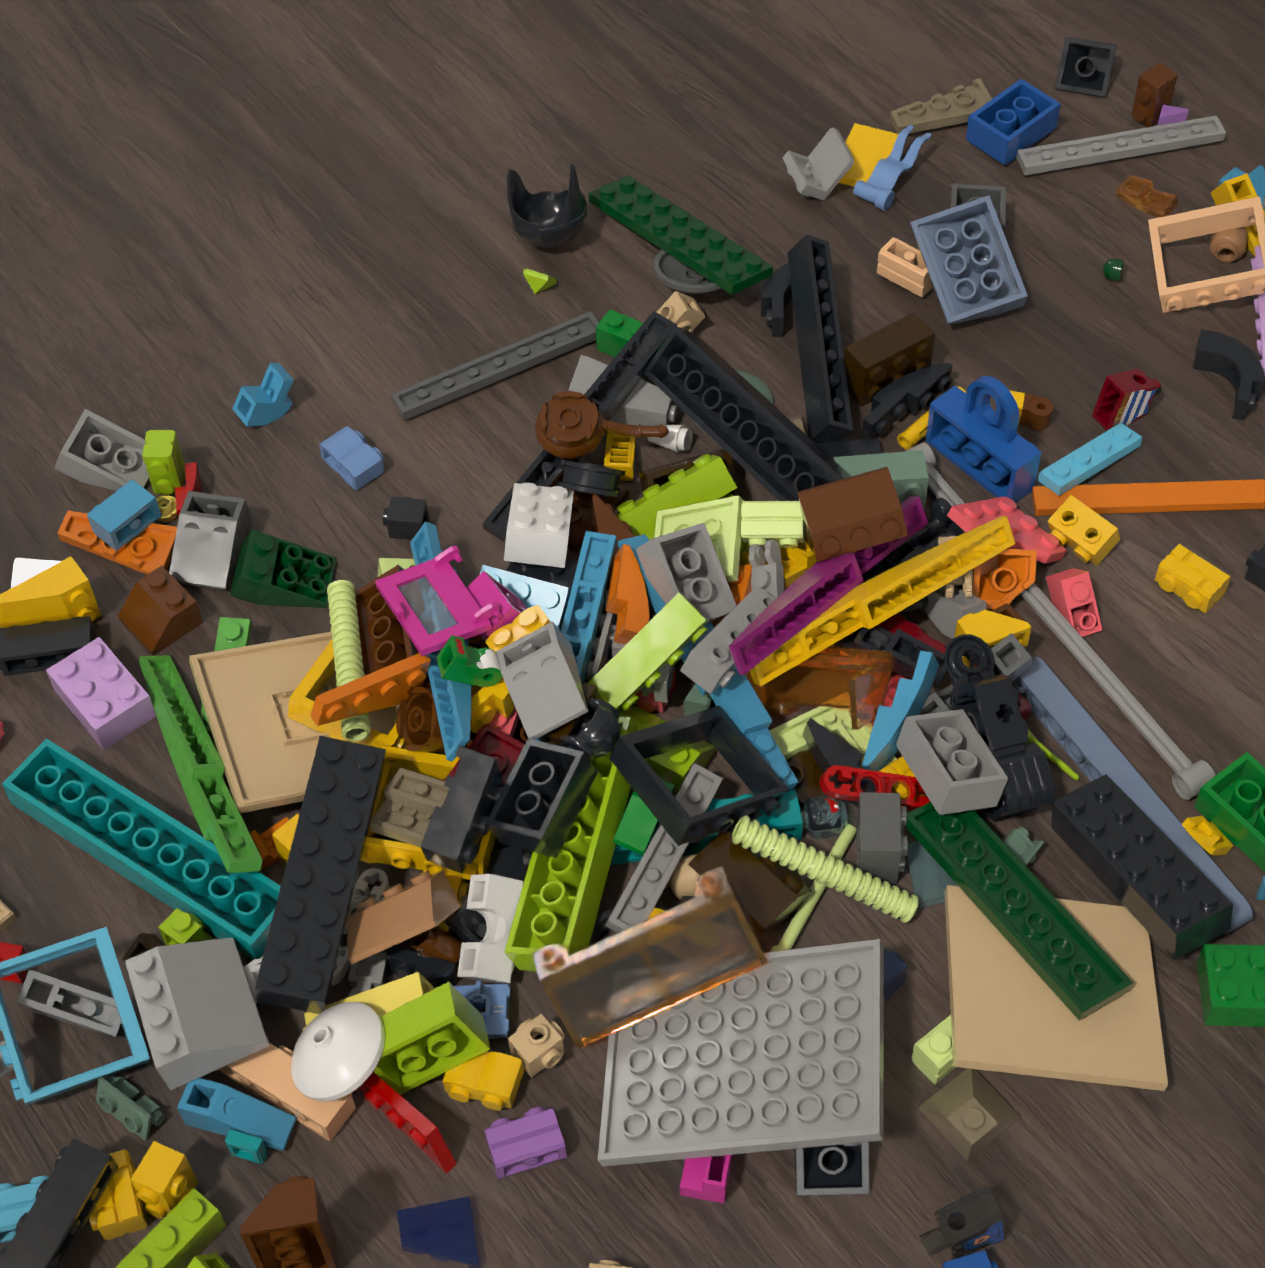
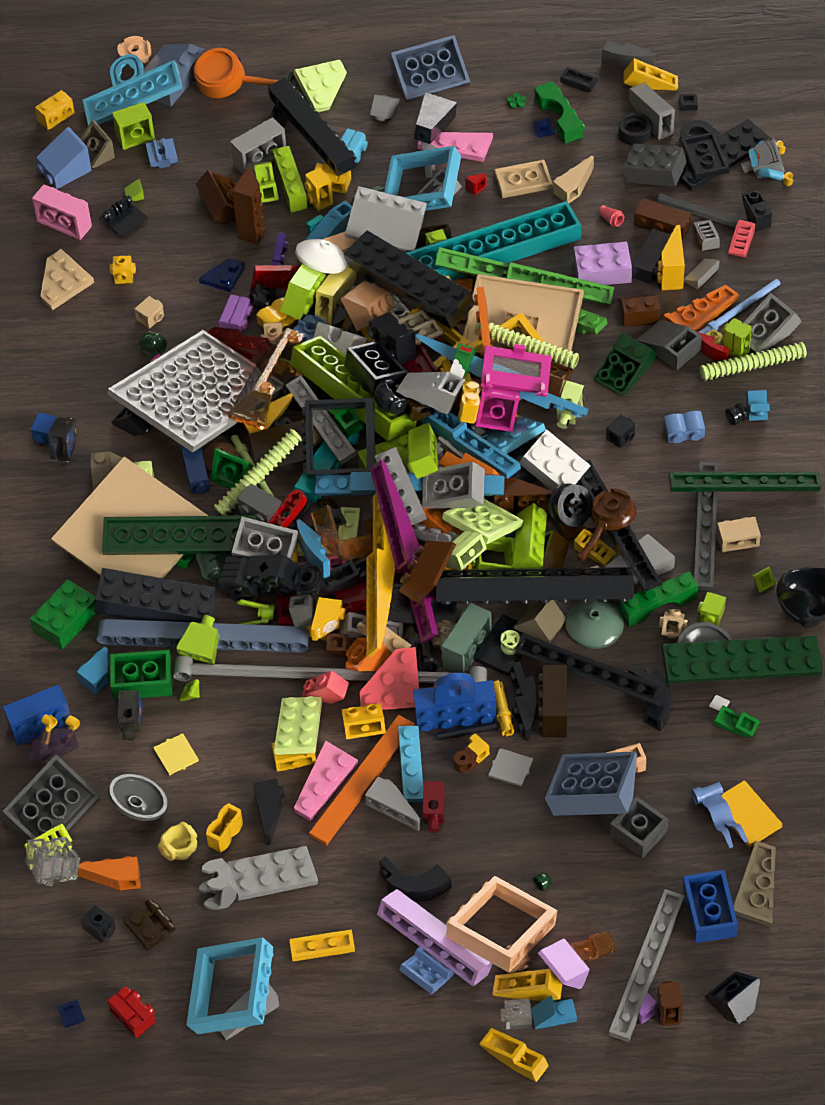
camera: 125 degrees right, 0 degrees up
dark azure brick [87,479,161,551] -> none
light grey bracket [782,128,854,200] -> none
yellow slope [1181,815,1234,855] -> none
none -> clear green head [139,331,167,356]
none -> lime torso [176,615,219,665]
none -> lime slope [180,679,200,702]
none -> clear red slope [208,327,271,359]
none -> green slope [211,448,253,489]
none -> black rock [249,283,277,311]
none -> dark purple hinge [271,233,288,265]
none -> yellowish green plate [274,696,322,755]
none -> bright pink wing [294,741,358,822]
none -> light grey slope [365,777,420,831]
none -> light grey piece [488,748,533,787]
none -> yellowish green wheel [501,630,520,655]
none -> lavender slope [538,939,590,989]
none -> dark green plate [668,472,821,492]
none -> lime brick [697,592,726,626]
none -> light blue bar [699,279,780,334]
none -> yellowish green piece [700,342,807,381]
none -> white sticker [709,695,730,711]
none -> green slope [713,705,760,738]
none -> tan brick [717,517,761,552]
none -> black wheel [725,403,748,426]

